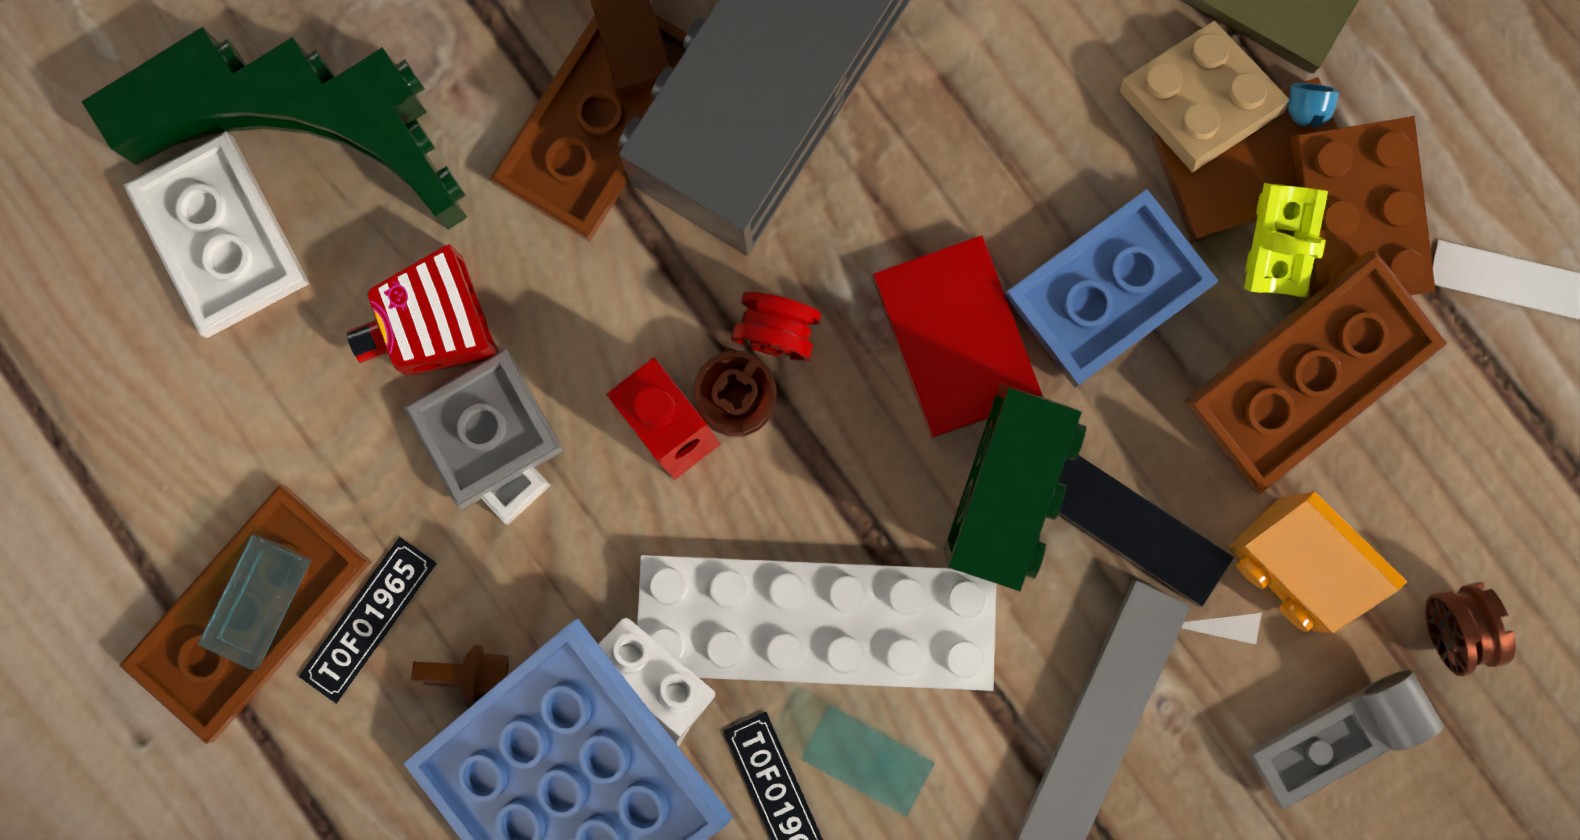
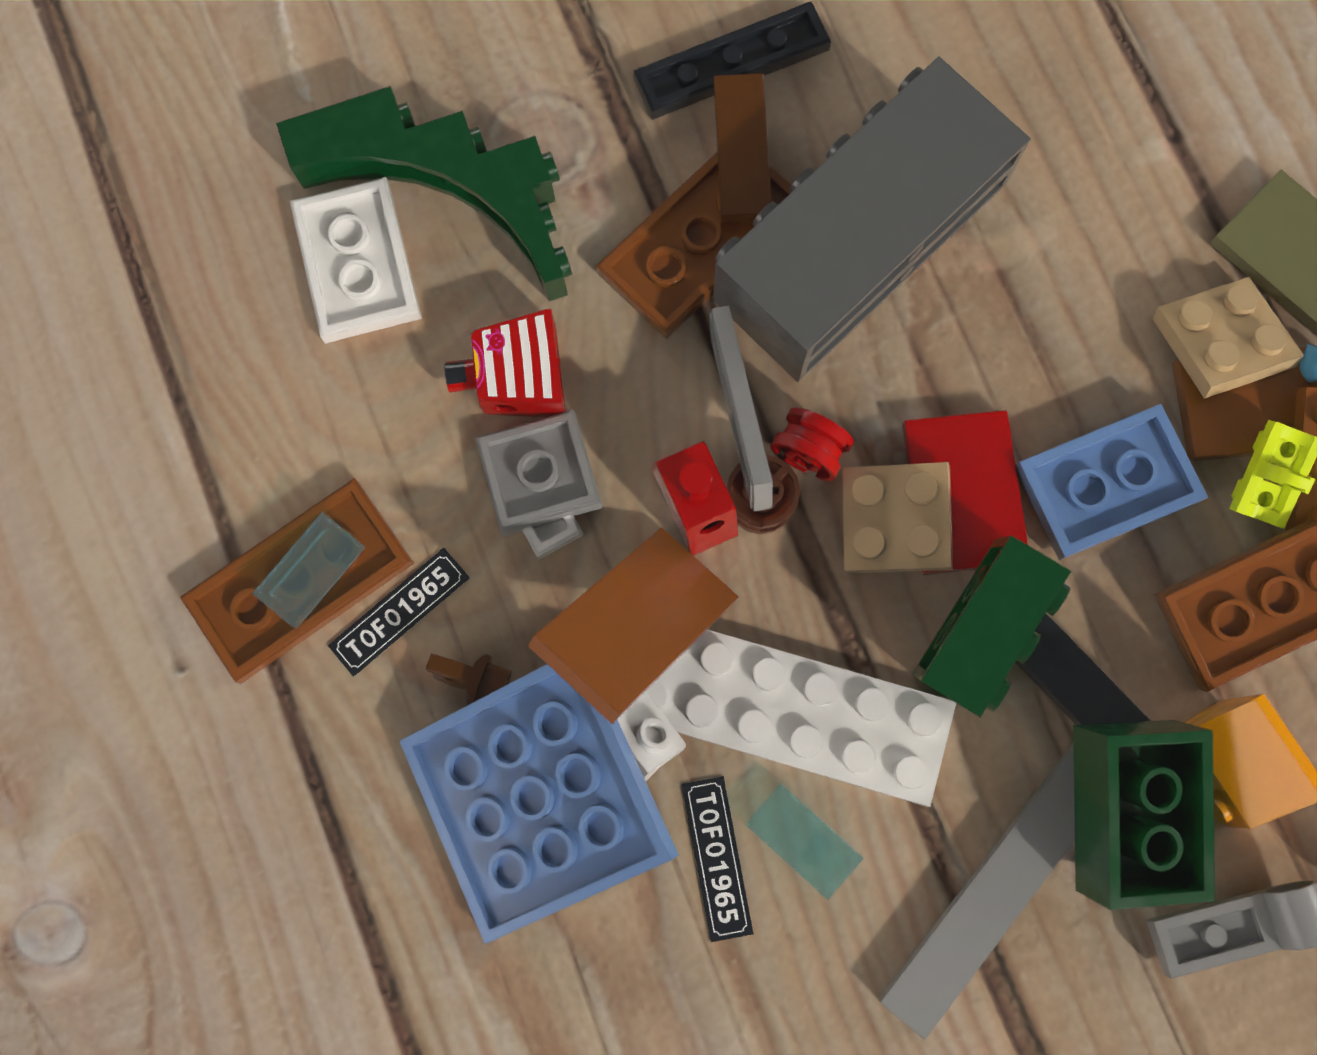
camera: 15 degrees right, 5 degrees down
none -> dark orange tile [528,527,739,724]
none -> light grey tile [709,305,773,512]
none -> tan plate [842,462,953,573]
none -> dark green brick [1073,720,1215,910]

